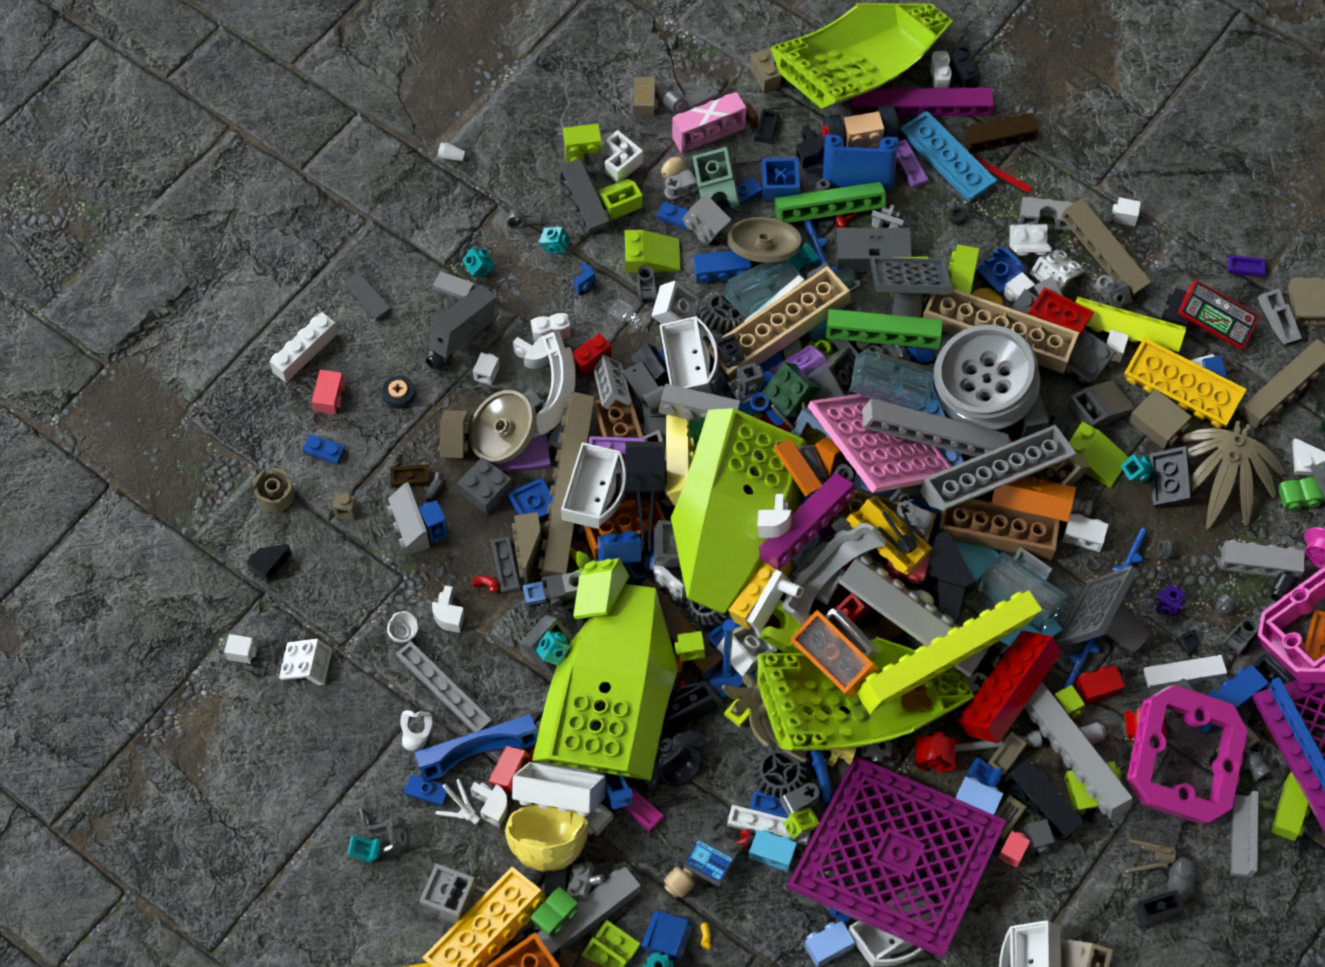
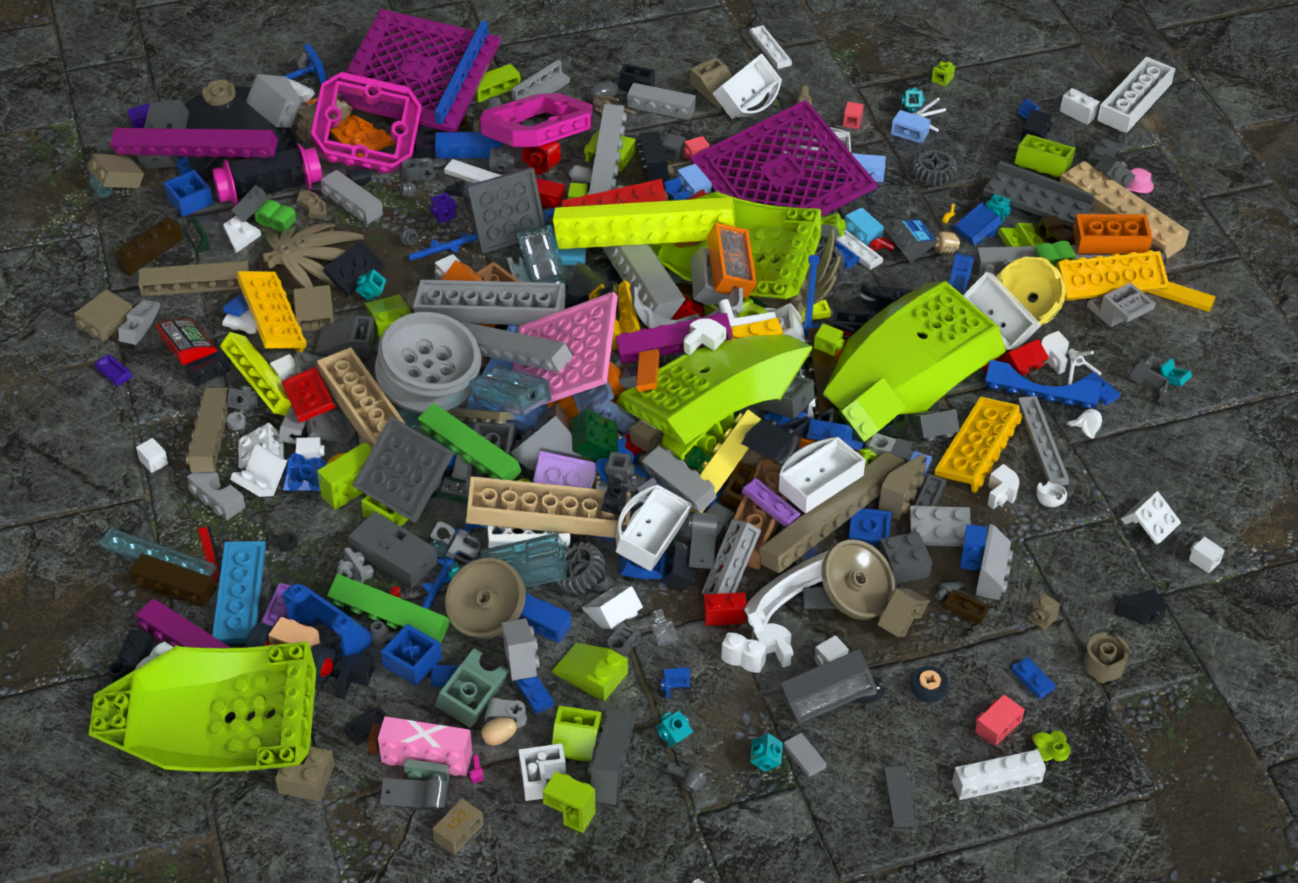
camera: 145 degrees left, 15 degrees down
red arm [472,575,500,593] -> none
teal brick [536,631,571,666] -> none
none -> clear light blue plate [100,528,216,576]
none -> dark tan tile [296,189,327,220]
none -> dark pink hand [469,755,484,784]
none -> light grey brick [627,83,696,120]
none -> light grey plate [910,506,971,547]
none -> yellow bracket [935,397,1022,493]
none -> lime plate [1032,730,1071,761]

